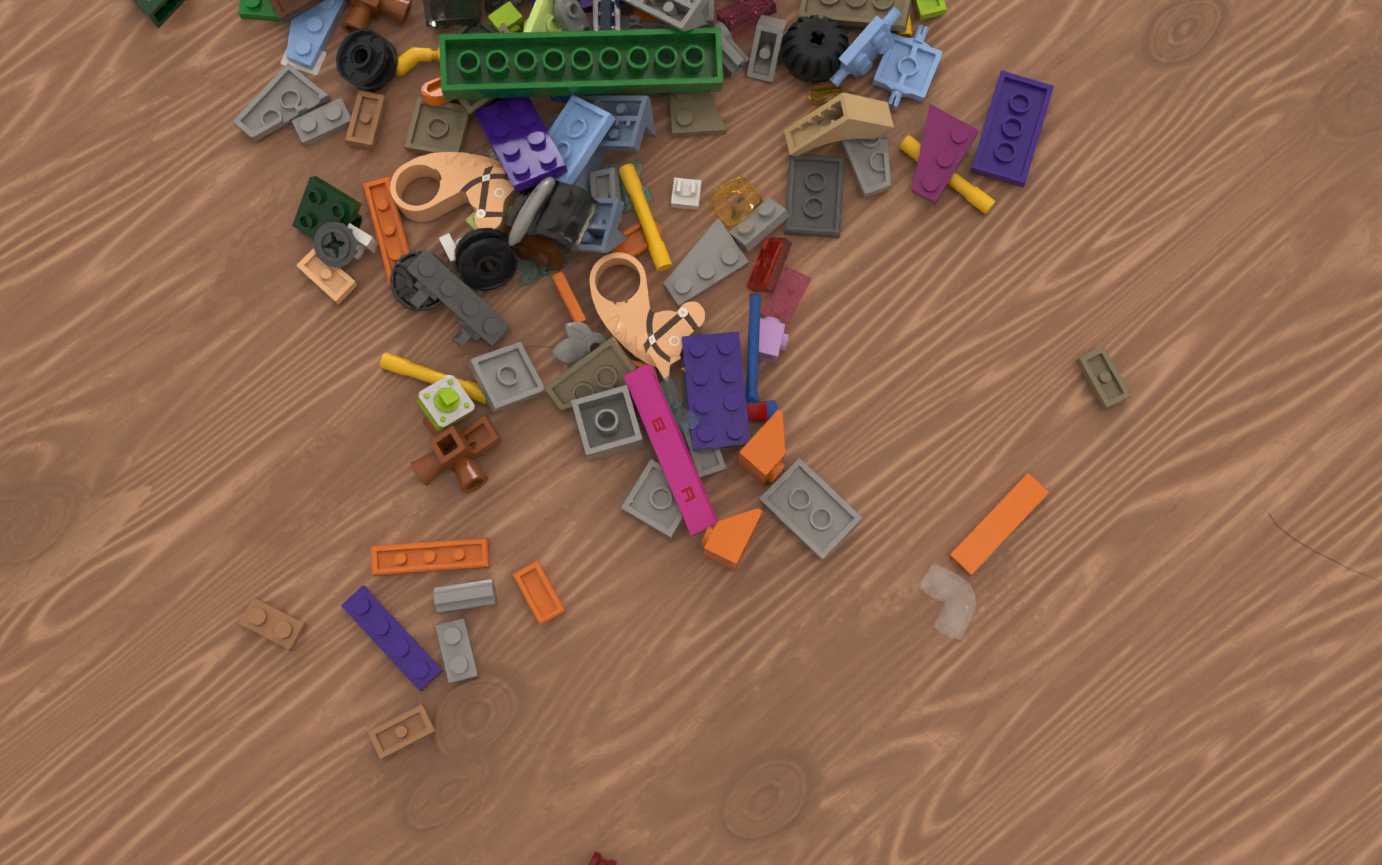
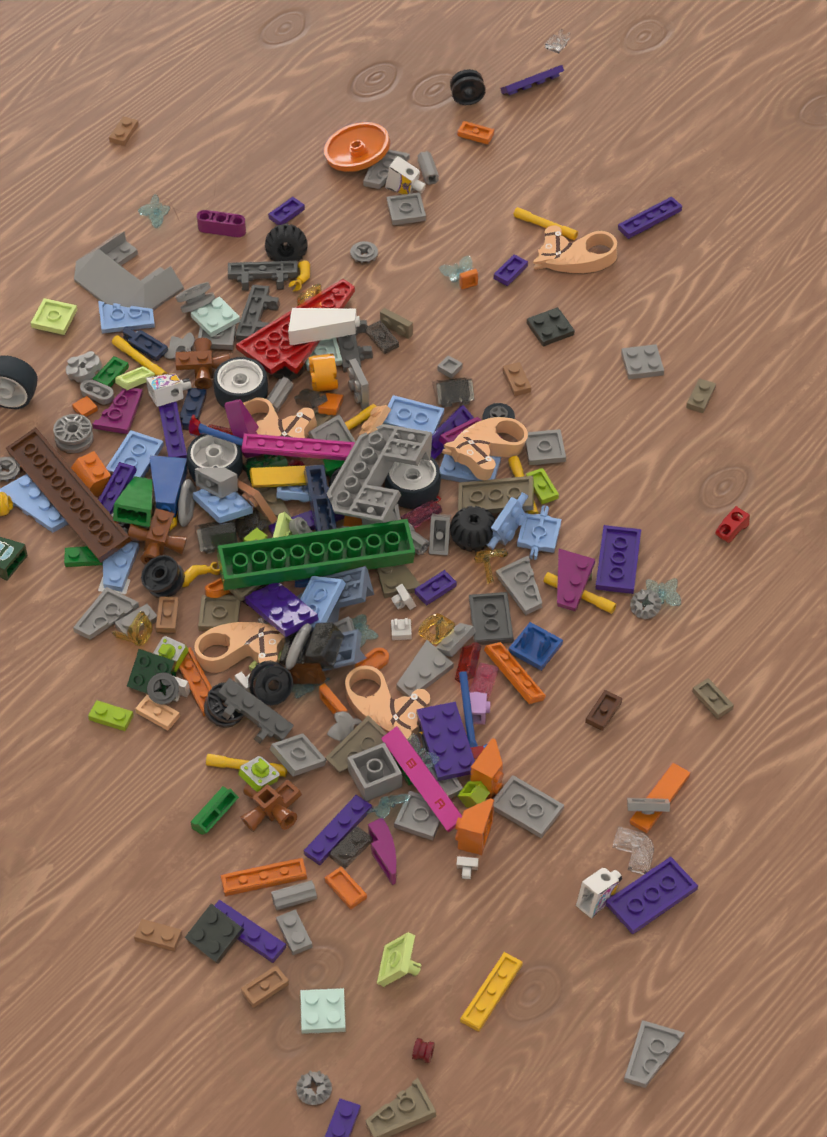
camera: 10 degrees left, 25 degrees down
yellow piece [618,163,672,271] -> none
tan arch [784,92,894,156] -> none
none -> lime plate [88,700,134,731]
none -> clear yellow piece [112,611,152,646]
none -> piece [154,636,189,672]
none -> pearl dark grey plate [185,904,245,964]
none -> green piece [191,786,239,835]
none -> light aqua plate [301,988,346,1034]
none -> dark purple plate [304,795,372,866]
none -> clear smoke plate [329,826,373,869]
none -> clear light blue piece [367,794,410,818]
none -> magenta slope [368,817,397,885]
none -> yellowish green tile [377,932,421,987]
none -> white tile [391,584,416,610]
none -> dark purple plate [414,570,457,606]
none -> lime plate [457,781,490,808]
none -> white tile [457,856,479,879]
none -> yellow tile [460,952,523,1032]
none -> orange tile [484,642,546,704]
none -> blue plate [508,622,563,671]
none -> white torso [576,868,622,919]
none -> reddish brown plate [585,690,622,731]
none -> dark purple plate [606,856,698,935]
none -> light grey plate [627,798,670,814]
none -> light grey gear [630,589,661,619]
none -> clear light blue piece [642,578,681,607]
none -> red leg [715,506,750,543]

